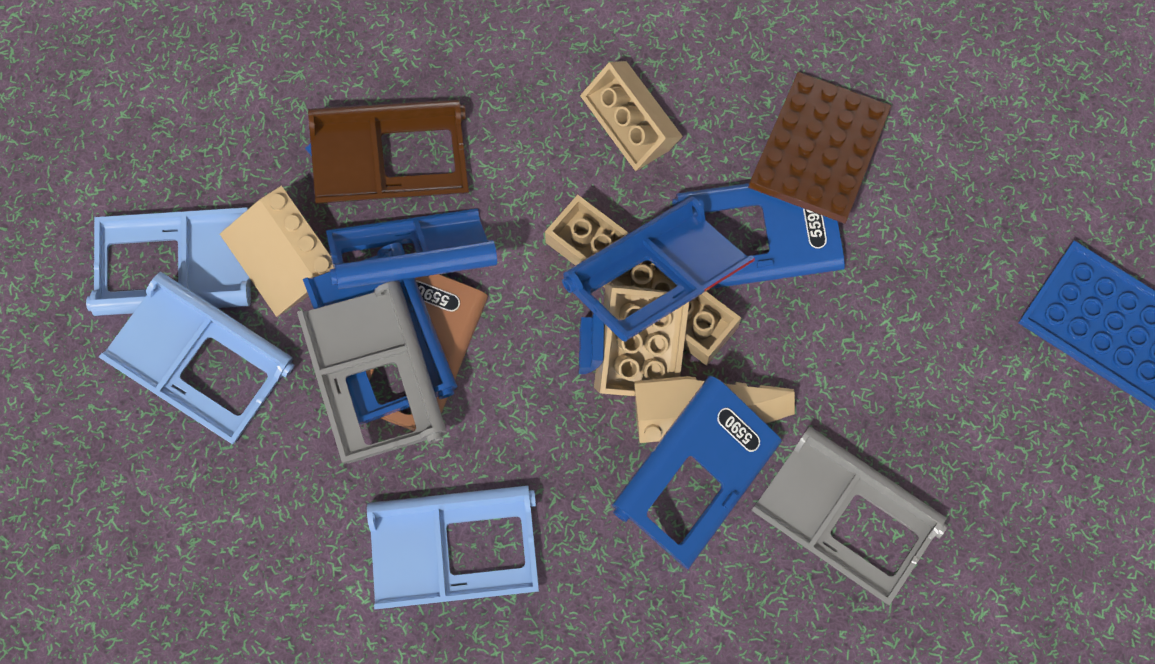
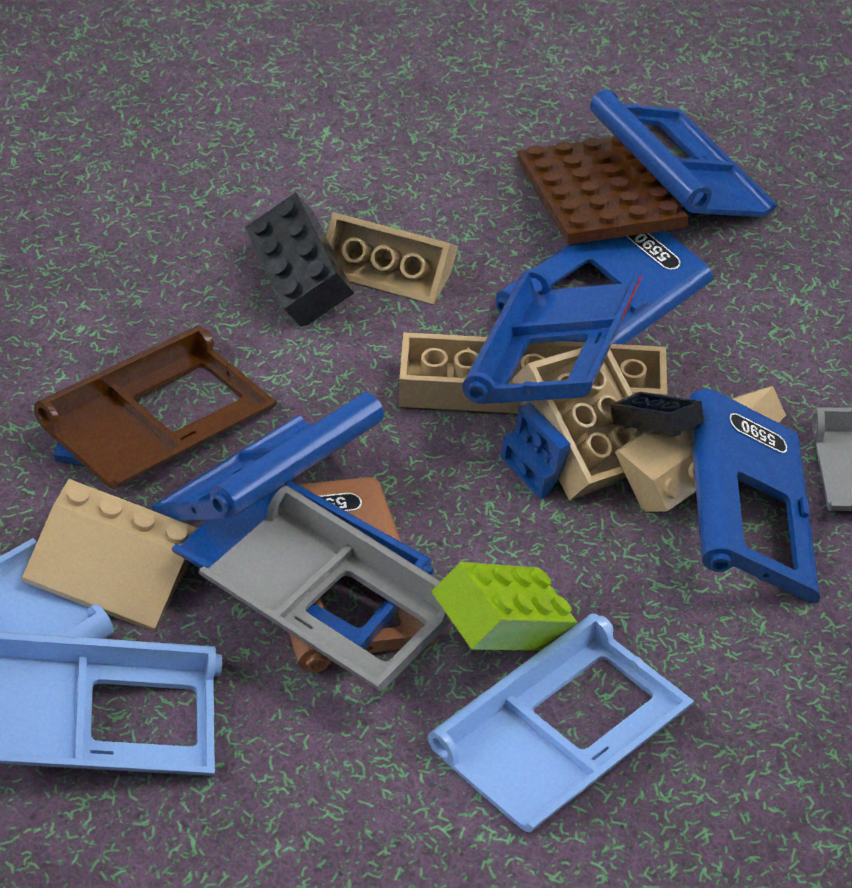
camera: 40 degrees left, 25 degrees down
none -> black brick [245,192,354,327]
none -> lime brick [431,562,578,651]
none -> blue piece [590,89,777,217]
none -> black piece [610,391,704,437]

